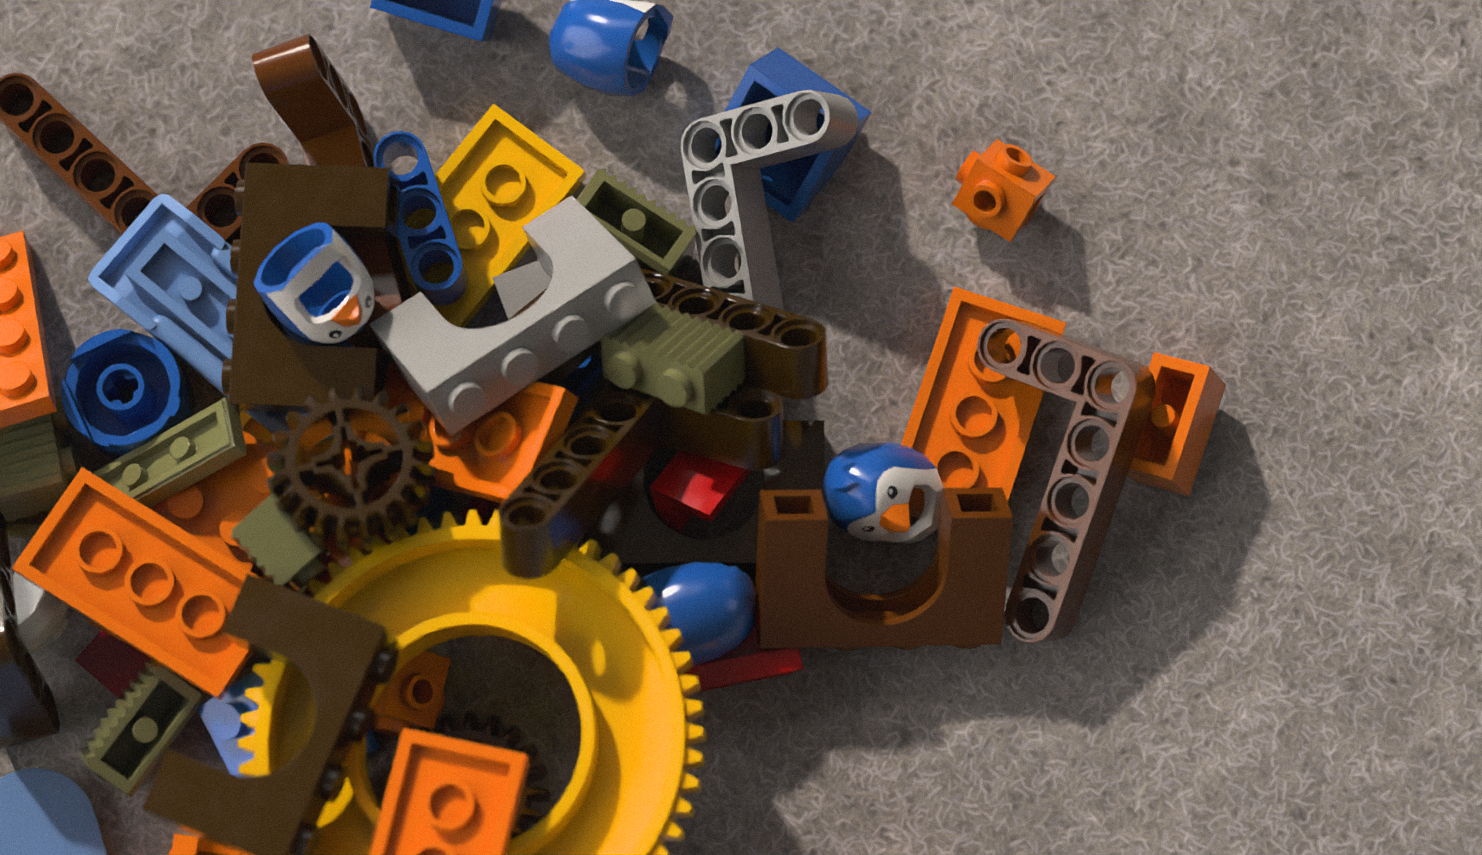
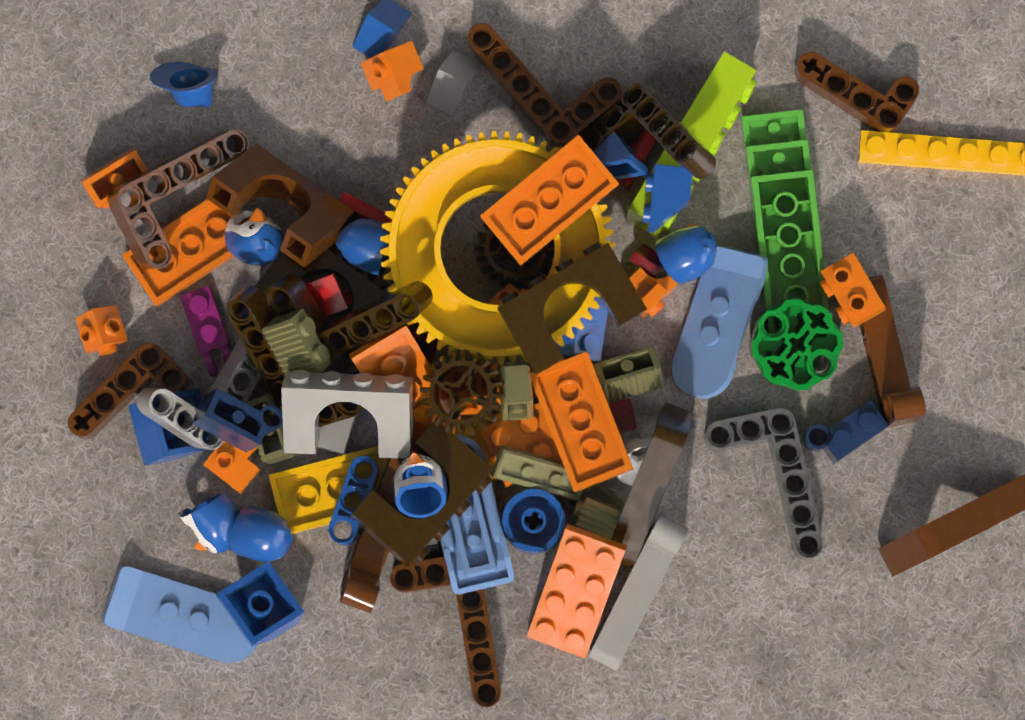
camera: 145 degrees left, 5 degrees up
none -> reddish brown beam [68,342,189,440]
none -> blue piece [150,62,218,108]
none -> magenta hinge [179,286,231,376]
none -> dark blue hinge [191,388,283,452]
none -> orange brick [203,441,260,494]
none -> blue piece [230,506,294,562]

